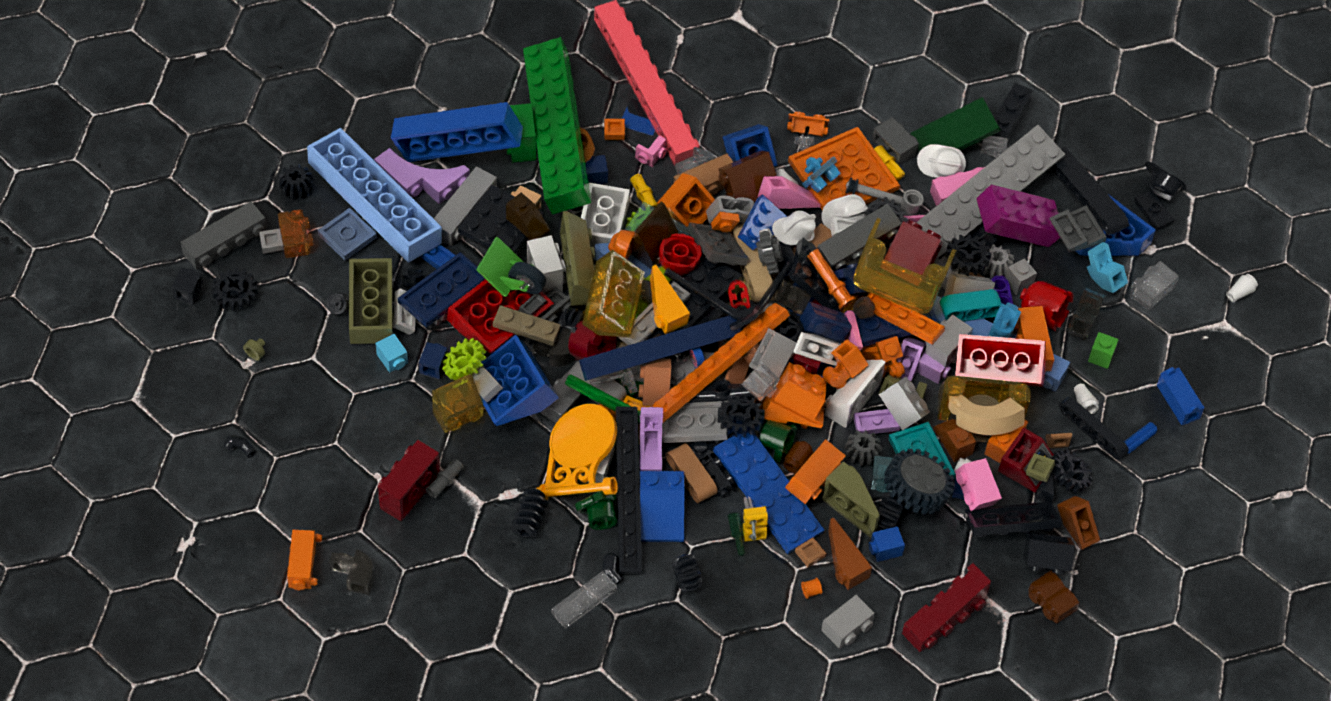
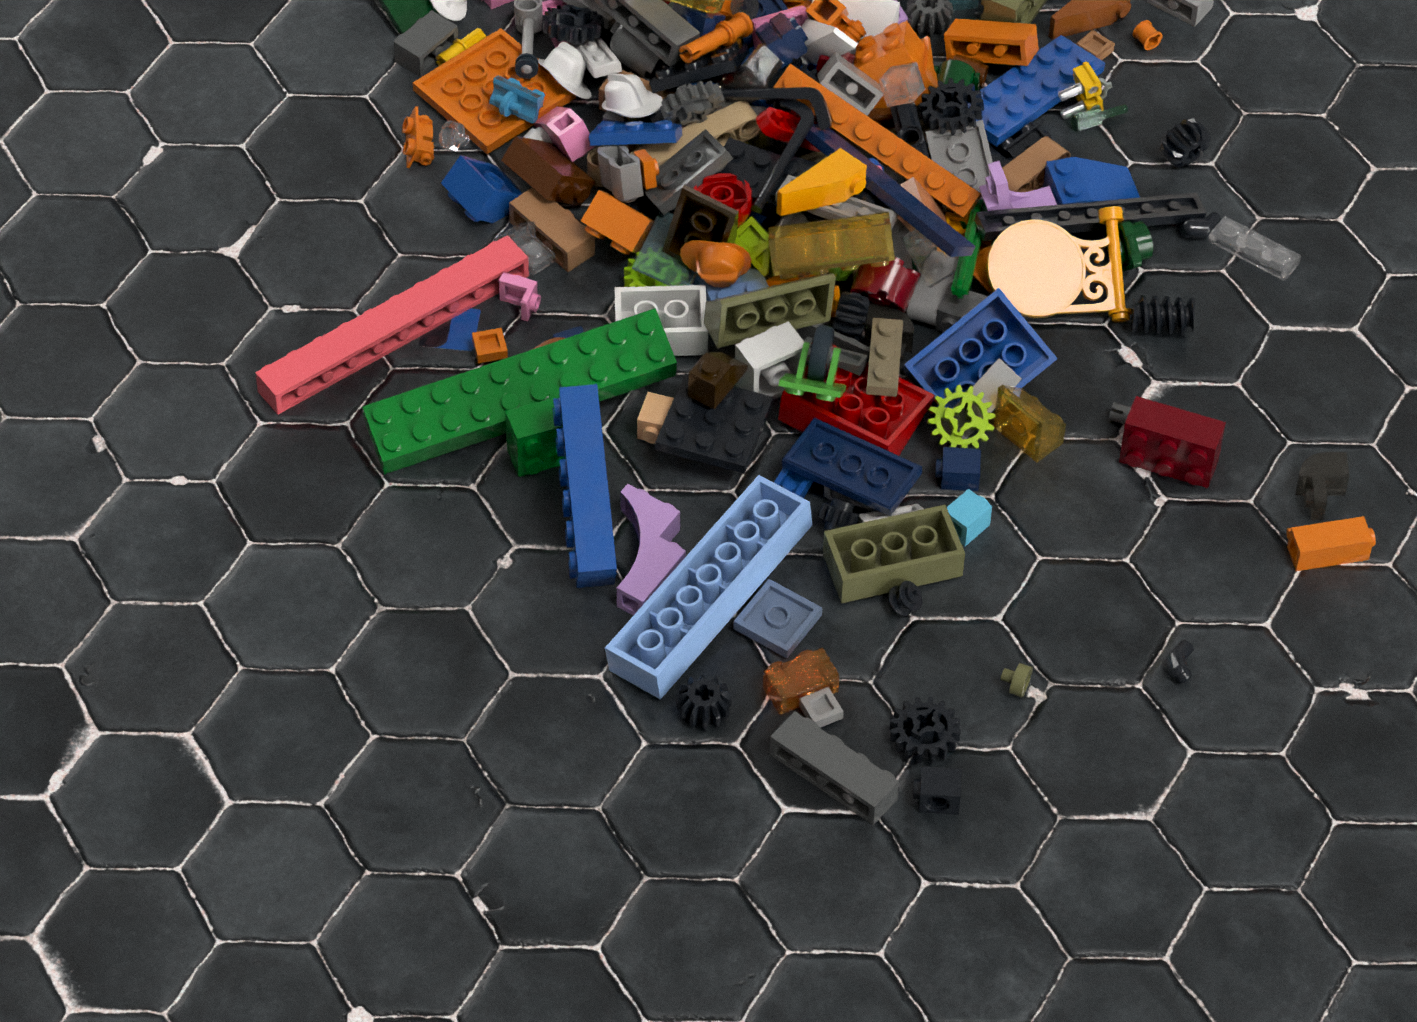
camera: 100 degrees left, 5 degrees down
light grey brick [434,166,497,246] -> none
yellow pin [630,174,657,211] -> none

